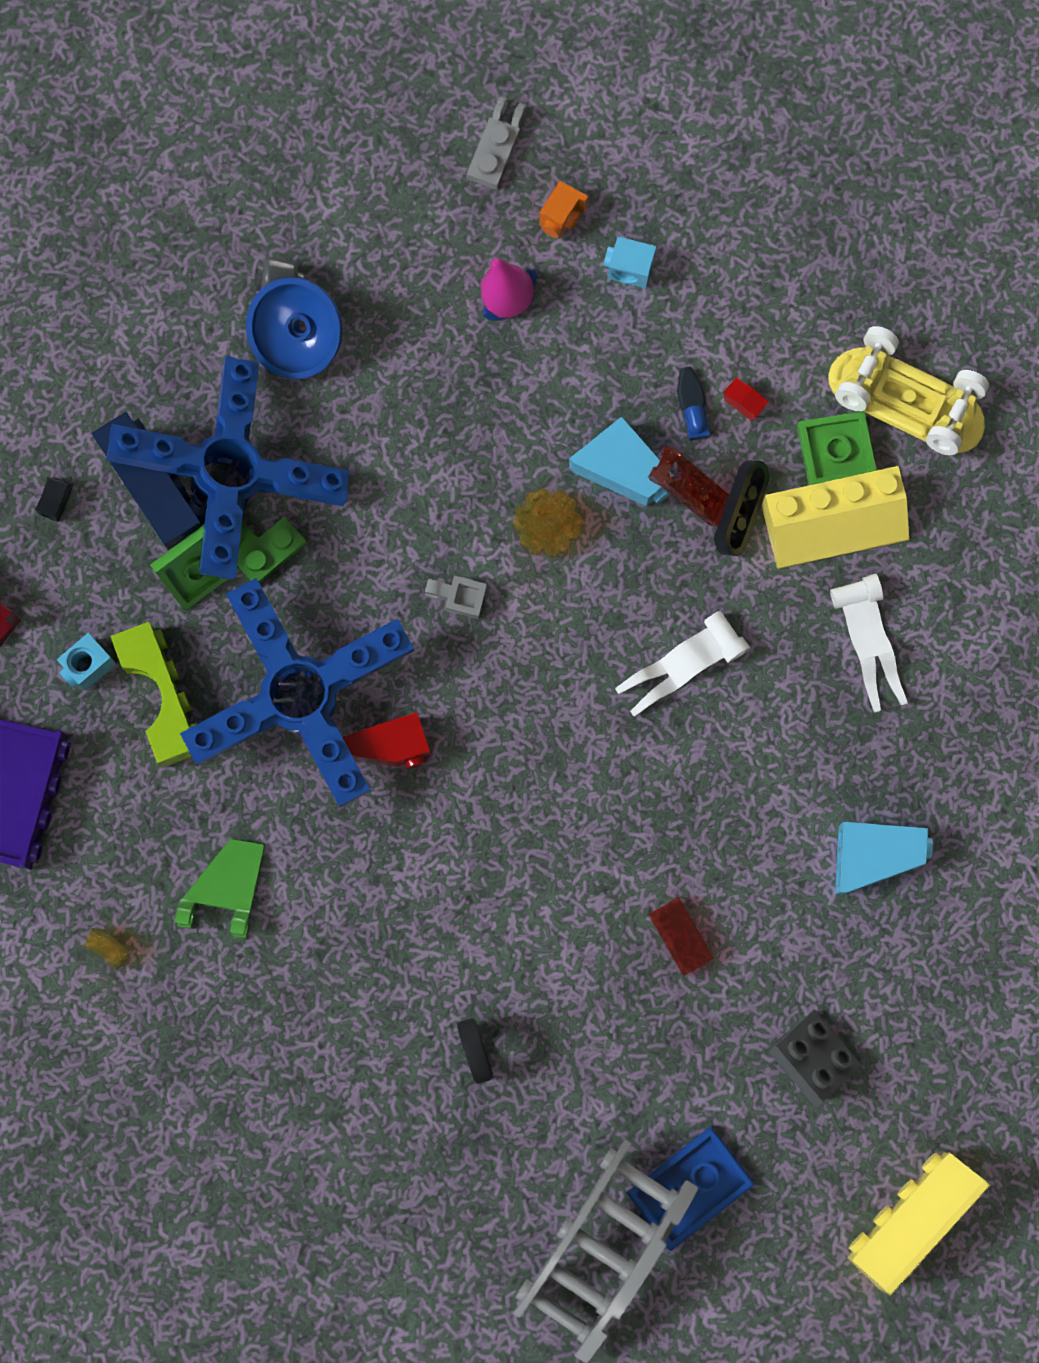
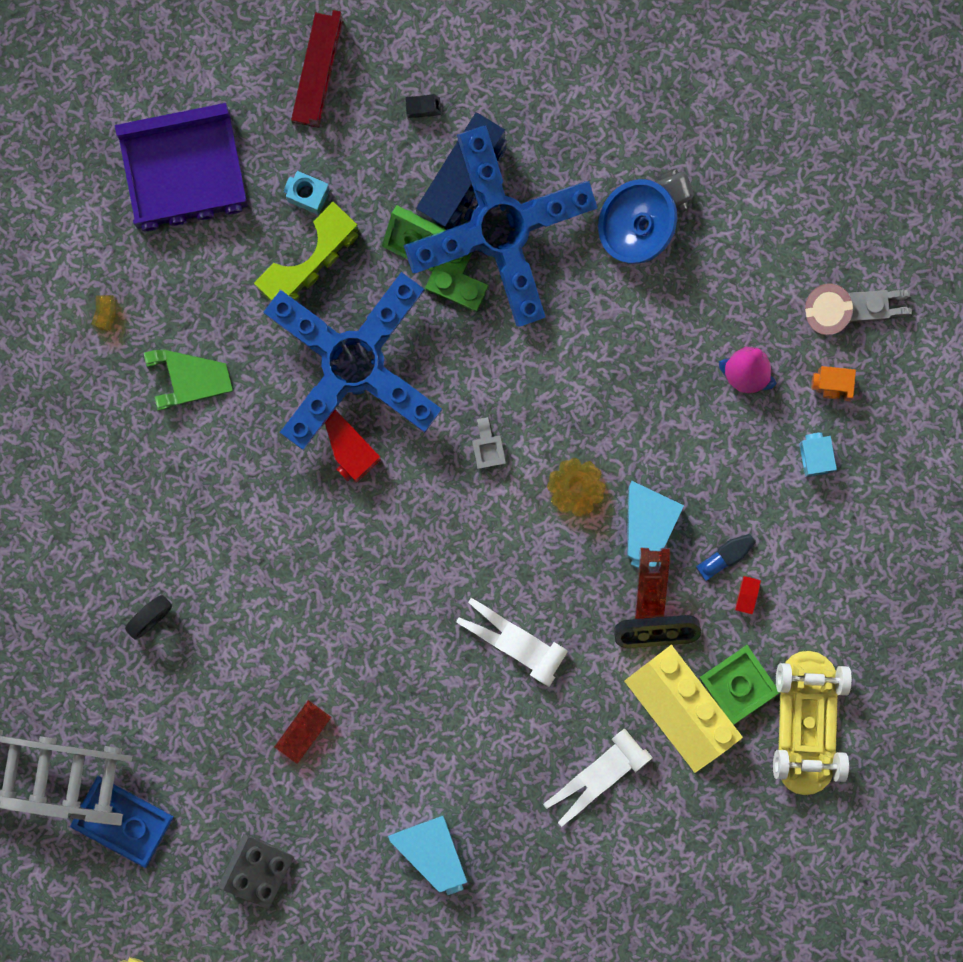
camera: 70 degrees right, 5 degrees up
none -> sticker [805,284,853,335]

